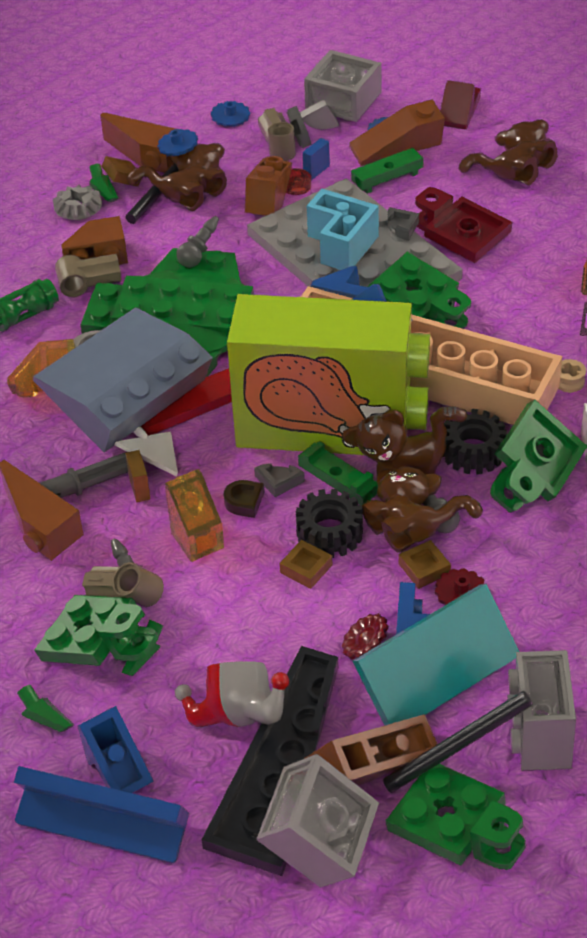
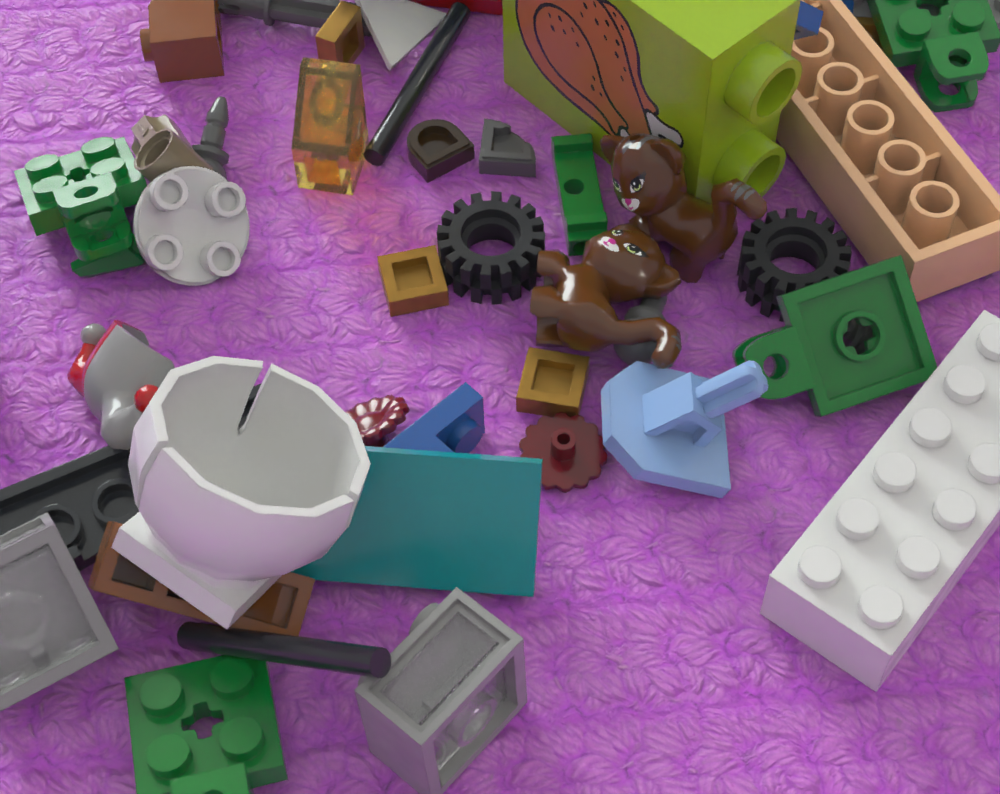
camera: 40 degrees right, 10 degrees up
none -> white plate [111,356,371,629]
none -> white dish [133,166,250,286]
none -> black bar [363,2,471,166]
none -> light blue piece [601,360,769,498]

